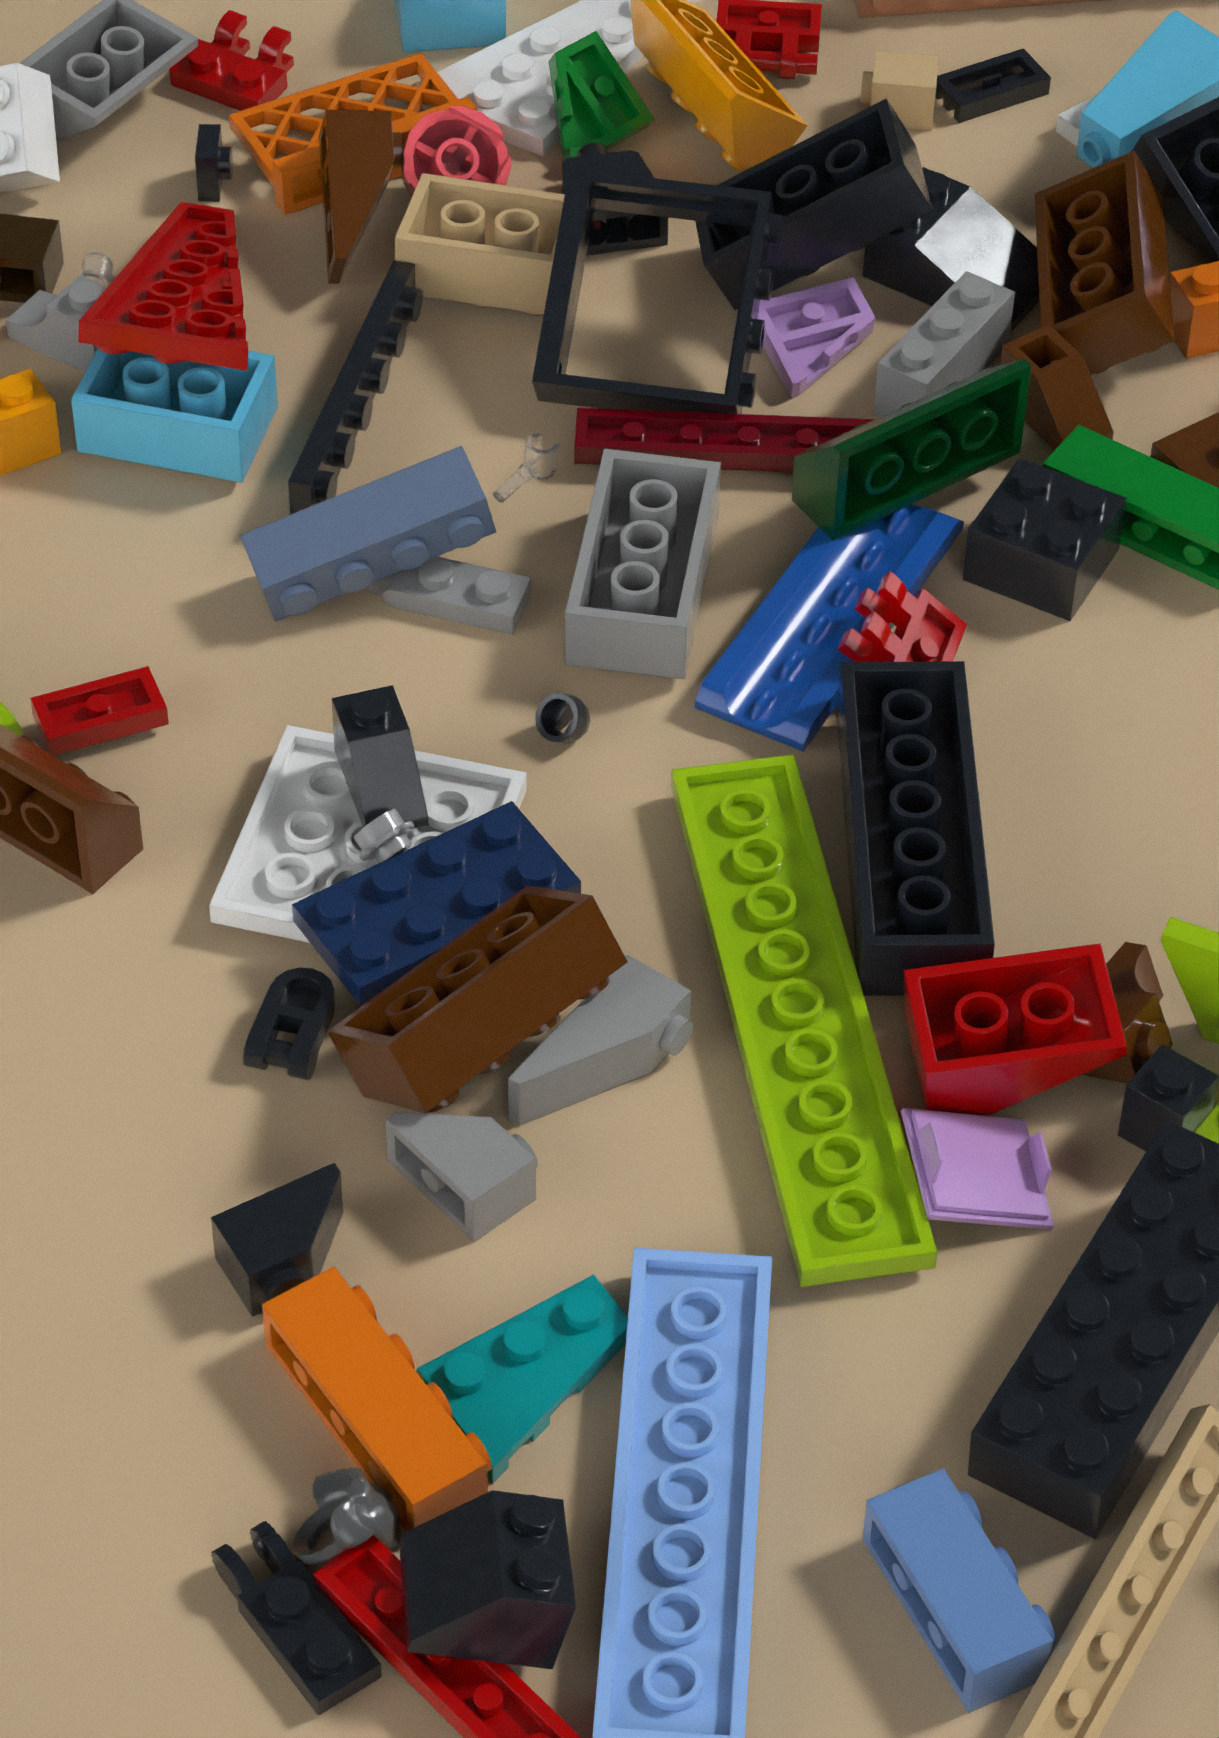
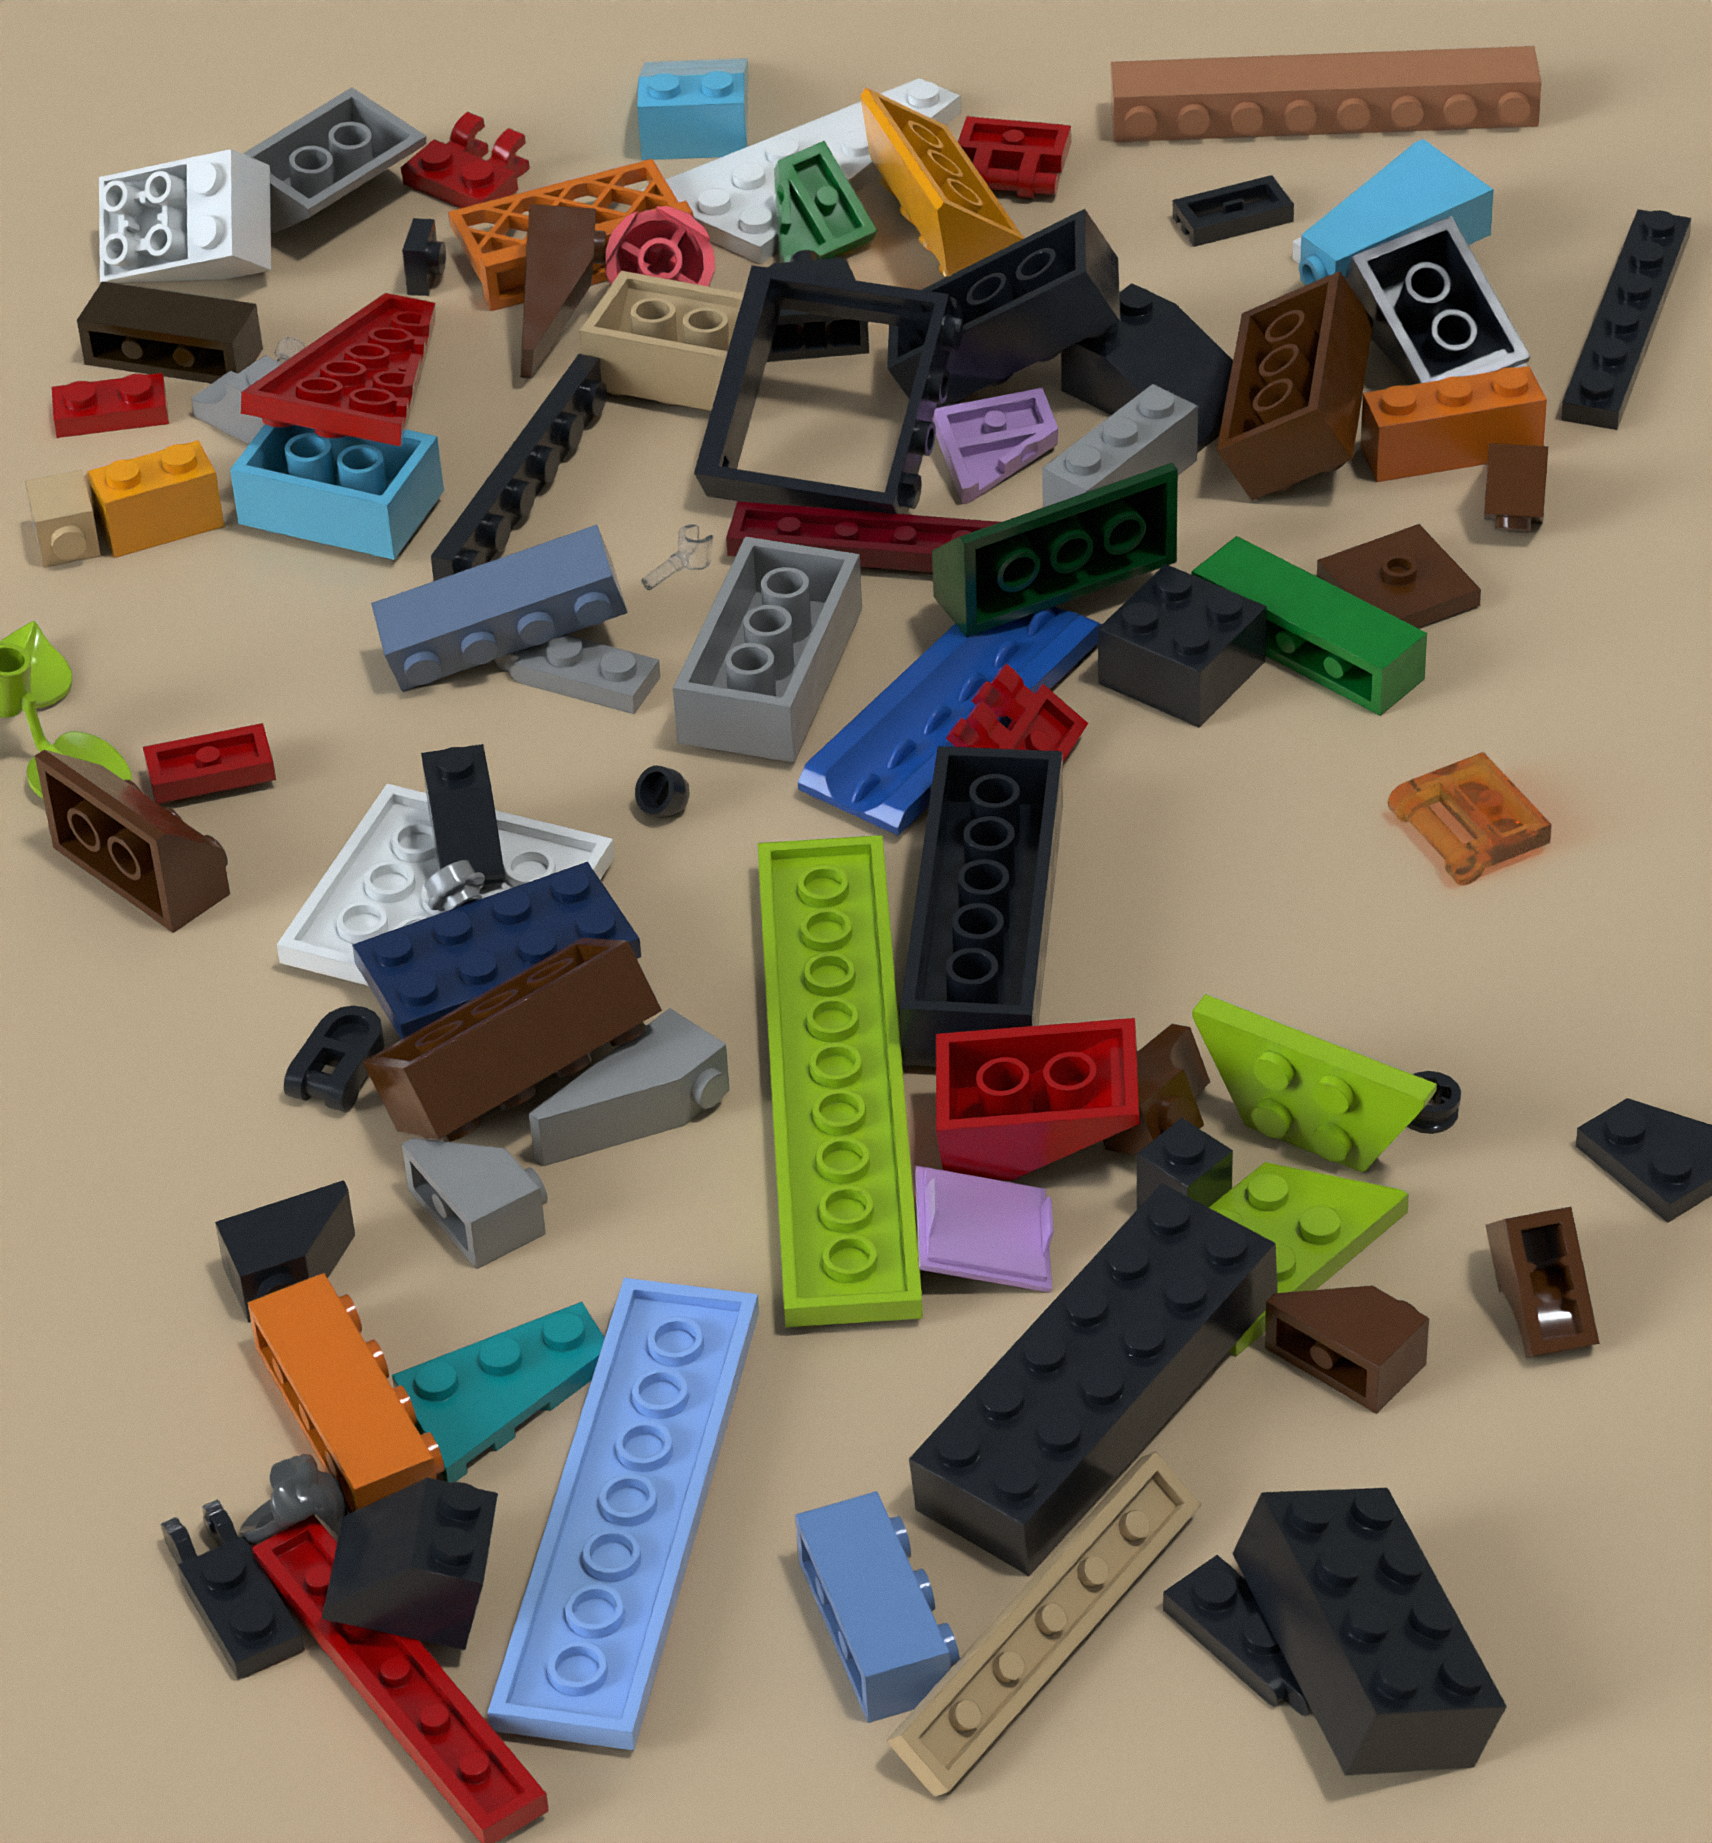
camera: 10 degrees right, 5 degrees down
tan brick [860,50,939,131] -> none
reddish brown slope [1001,324,1114,450] -> none

